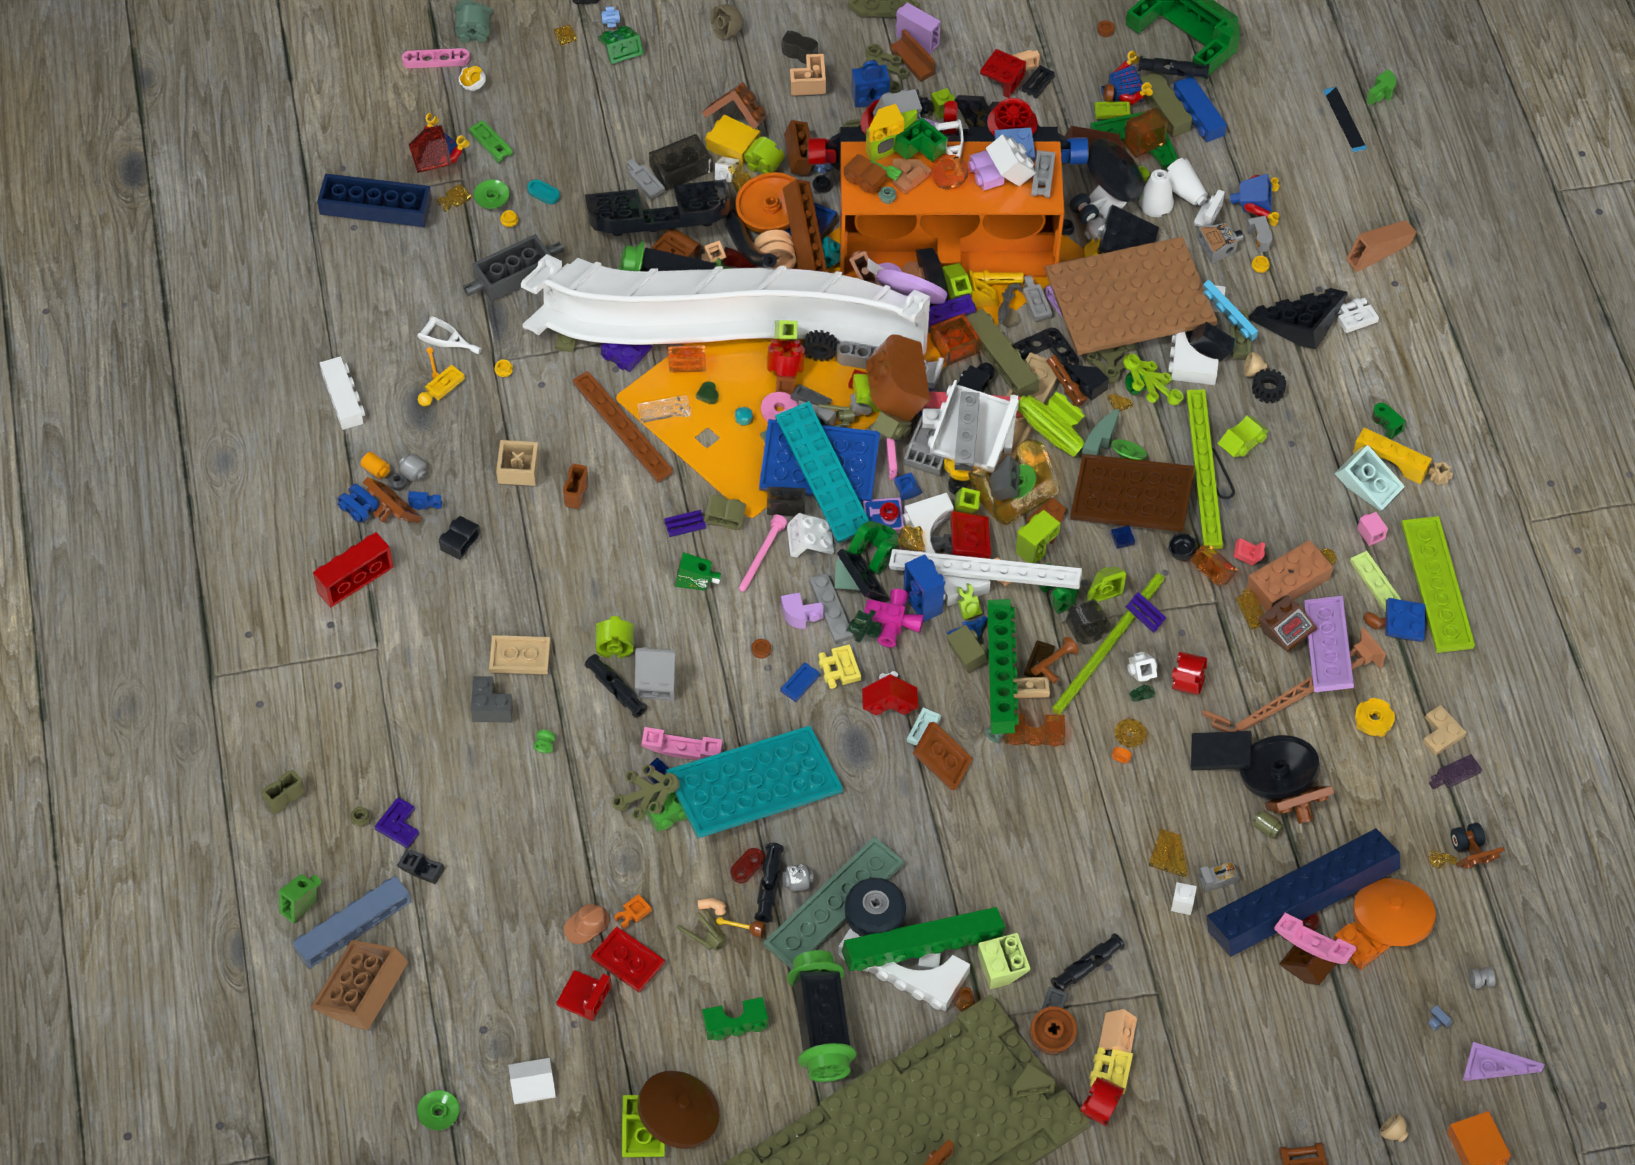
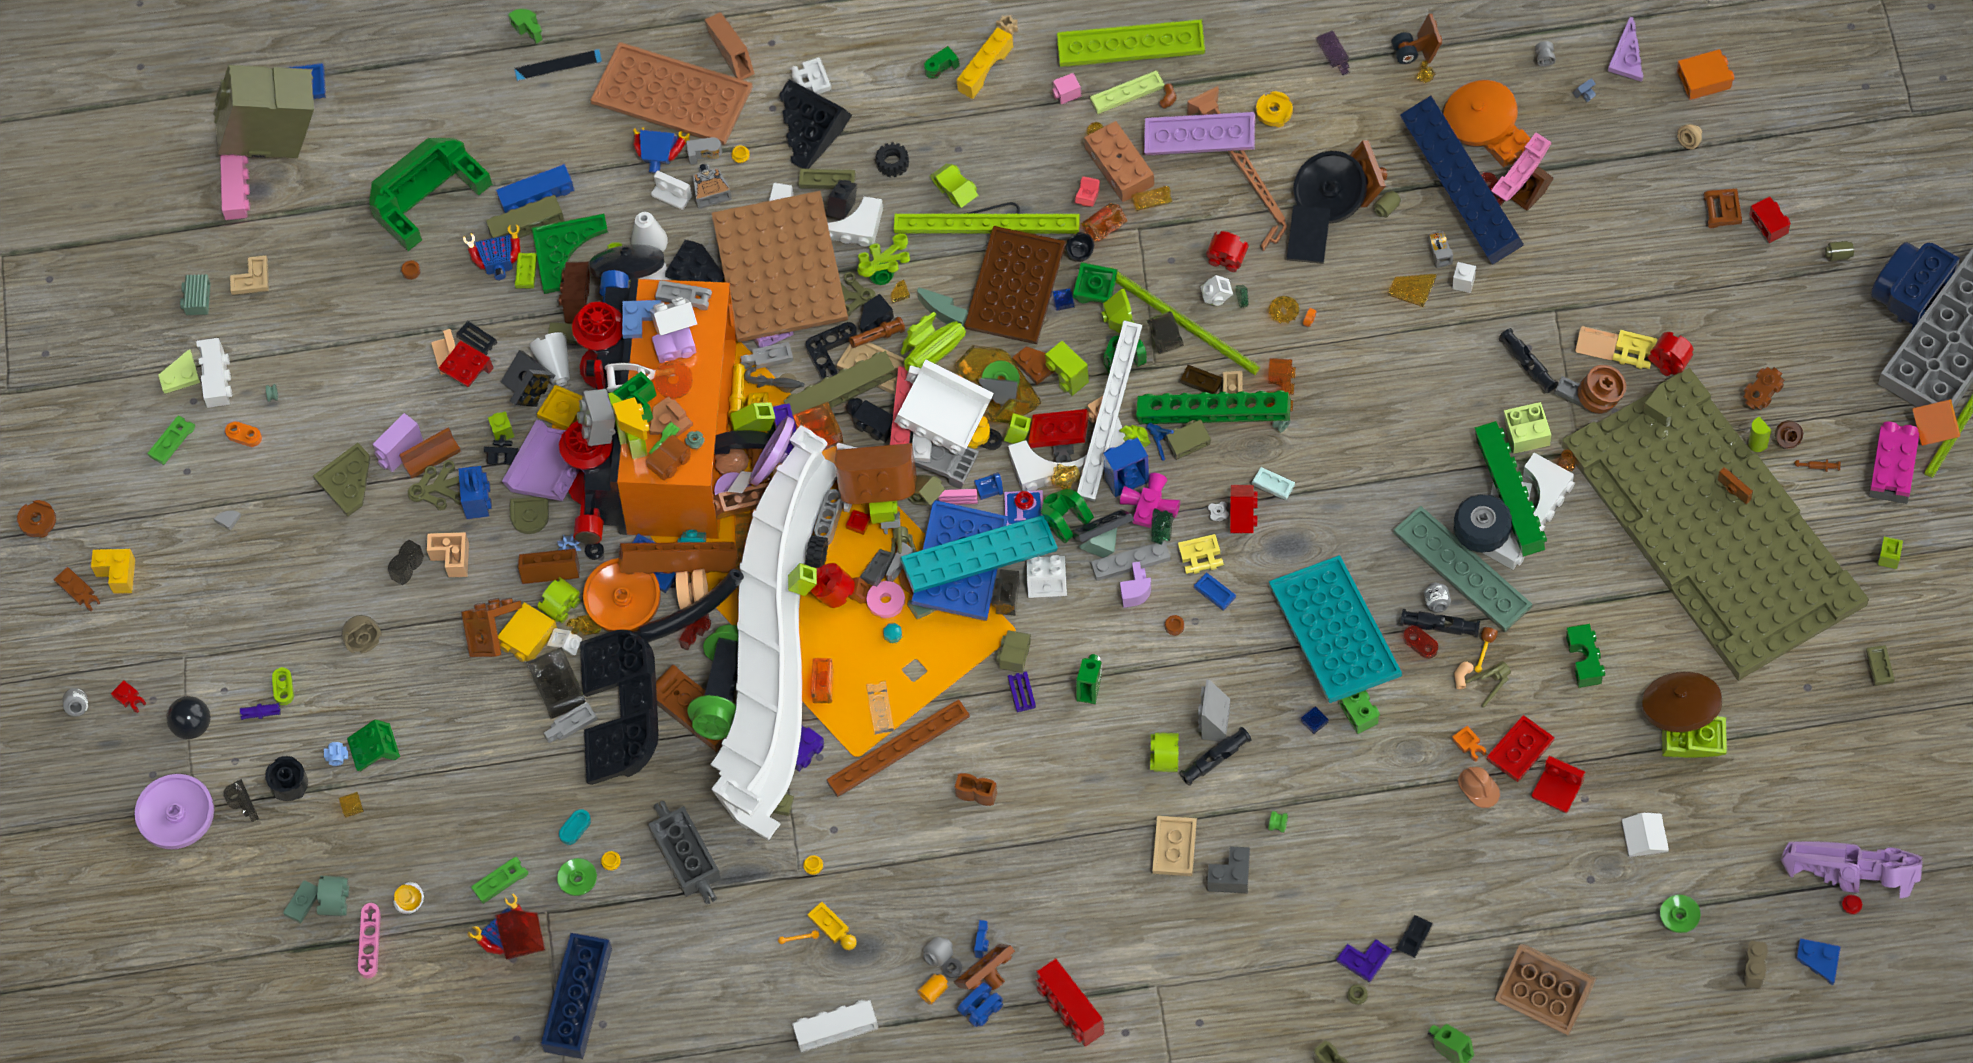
camera: 80 degrees left, 5 degrees up
sand blue brick [293,876,411,969] -> none
white piece [417,316,482,354] -> none
clear yellow plate [437,184,471,212] -> none
black brick [439,516,480,560] -> none
tan brick [496,440,539,486] -> none
olive plant [612,764,680,821] -> none
bright pink slope [641,727,722,760] -> none
clear green tile [696,381,719,404] -> none
light nougat leg [702,240,726,263] -> none
bright pink piece [739,514,787,592] -> none
brick [787,950,856,1082] -> none
dark orange plate [913,722,973,790] -> none
light grey piece [954,391,980,471] -> none
dark orange piece [1031,637,1078,684] -> none
dark orange tile [1103,84,1114,102] -> none
bright green dish [1111,439,1147,460] -> none
clear orange brick [1124,107,1168,158] -> none
dark purple tile [1125,592,1166,633] -> none
black piece [1138,56,1209,79] -> none
white cone [1167,158,1208,206] -> none
medium azure plate [1203,280,1258,341] -> none
tan brick [1243,351,1267,377] -> none
reddish brown slope [1258,596,1317,652] -> none
light aqua slope [1334,445,1405,511] -> none
blue plate [1385,598,1425,642] -> none
tan plate [1423,705,1467,756] -> none
none -> nougat plate [591,42,753,145]
none -> green slope [1073,262,1118,303]

